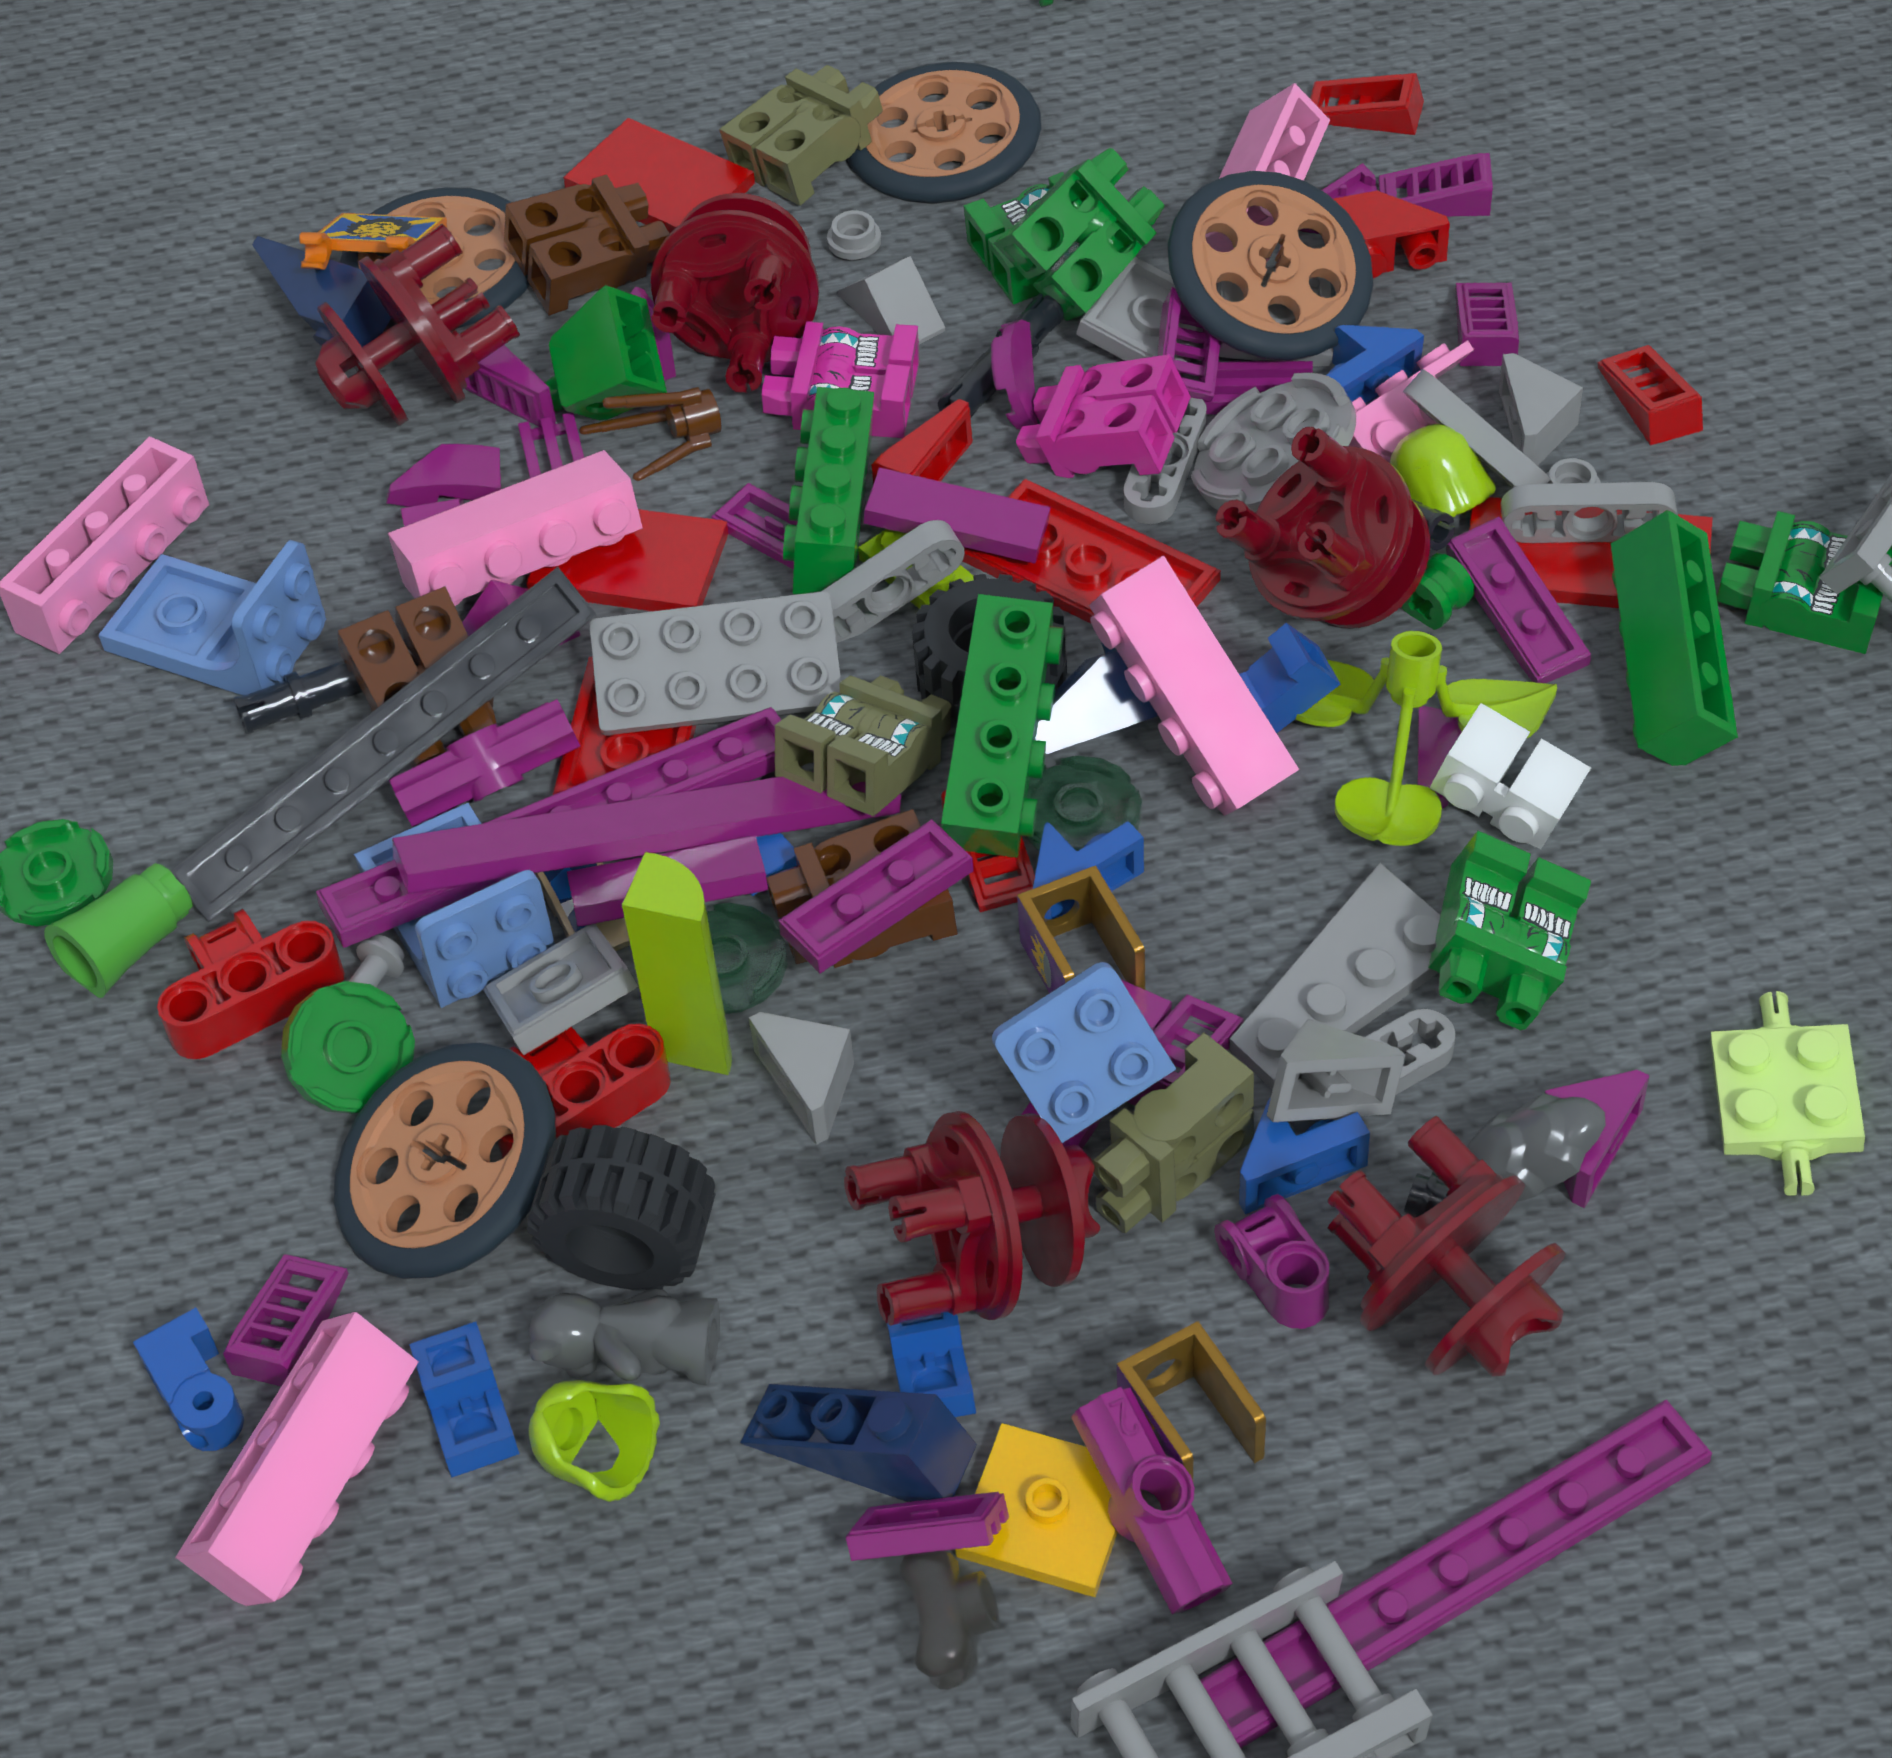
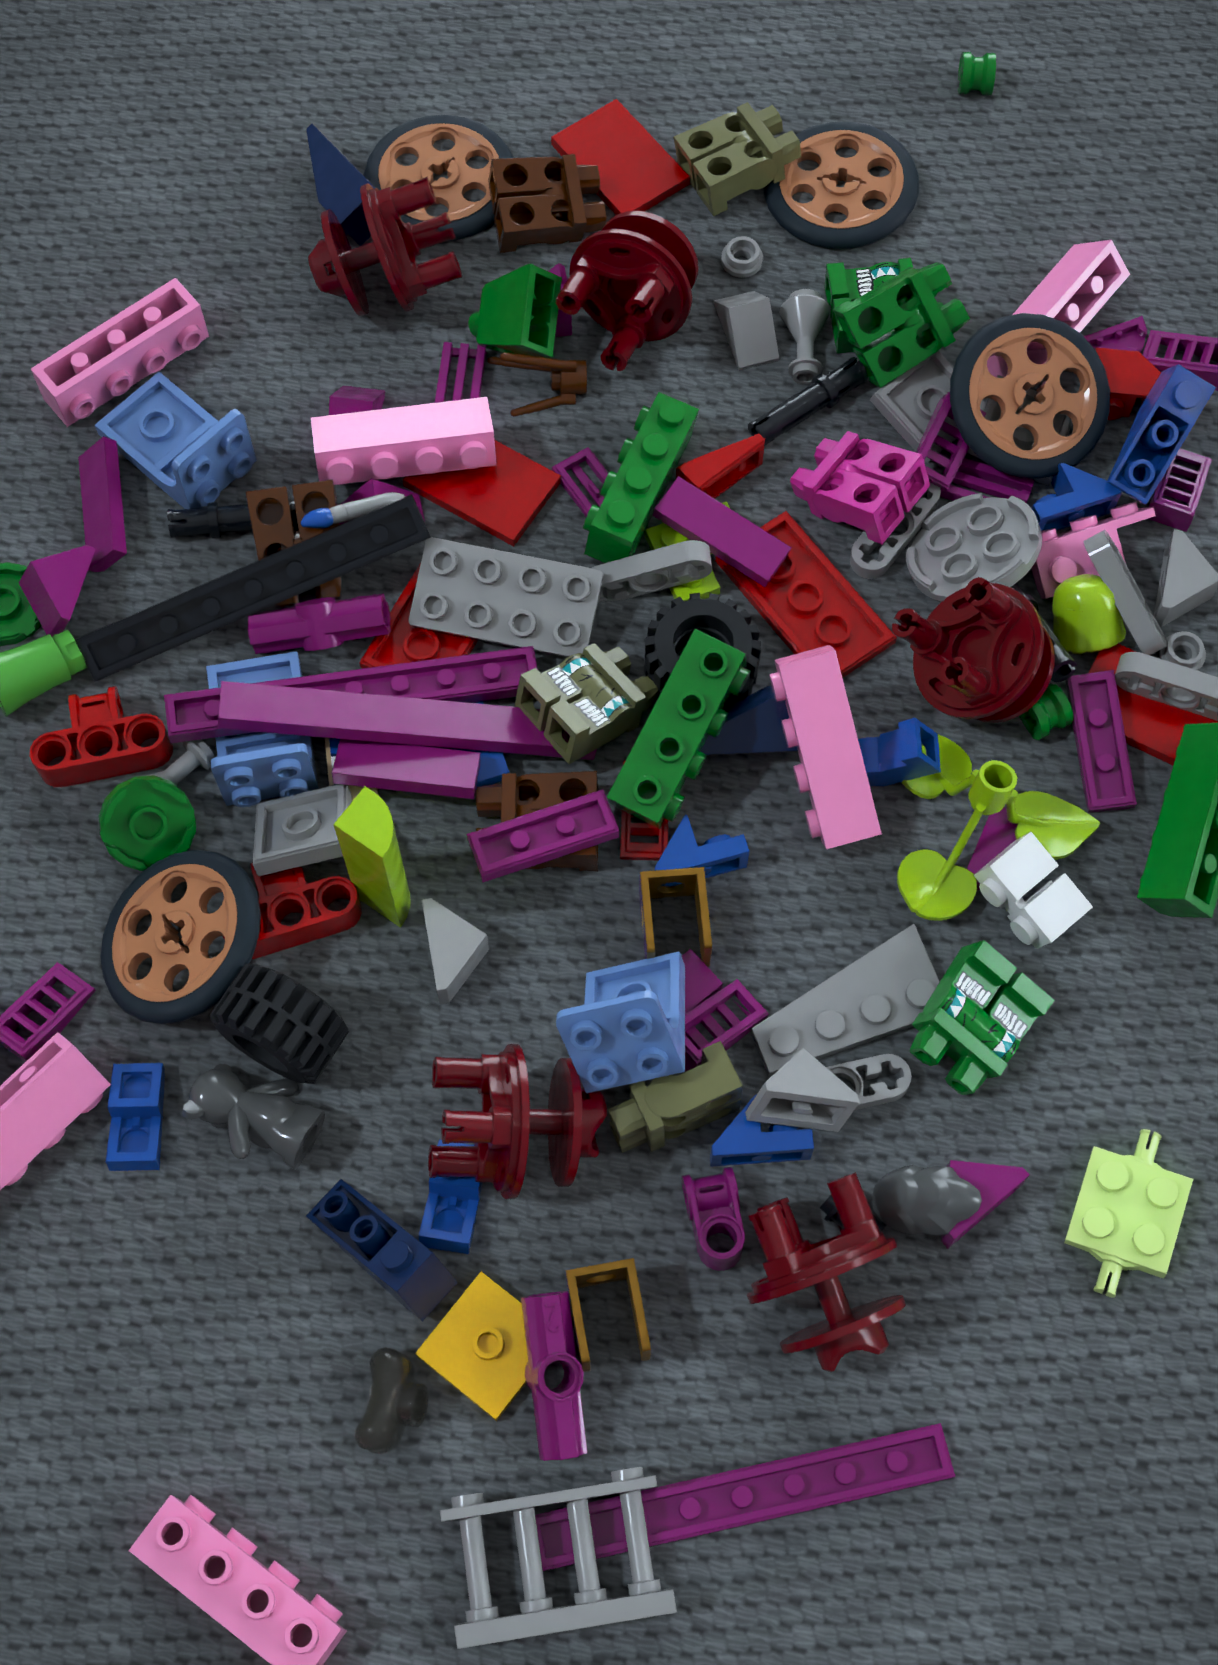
camera: 15 degrees right, 15 degrees up
flag [299,213,447,270] -> none
magenta slope [386,444,501,507] -> none
magenta slope [465,345,556,427] -> none
lime hair [529,1380,660,1502] -> none
clear green tile [707,903,788,1014] -> none
dark pink hips [762,322,919,438] -> none
magenta tile [846,1491,1009,1561] -> none
magenta tile [991,319,1038,429] -> none
clear green tile [1024,756,1142,851] -> none
red slope [1310,73,1424,135] -> none
none -> magenta slope [19,545,96,637]
none -> magenta tile [78,436,127,572]
none -> light grey piece [301,492,405,529]
none -> light grey piece [779,289,830,385]
none -> blue slope [1107,364,1216,505]

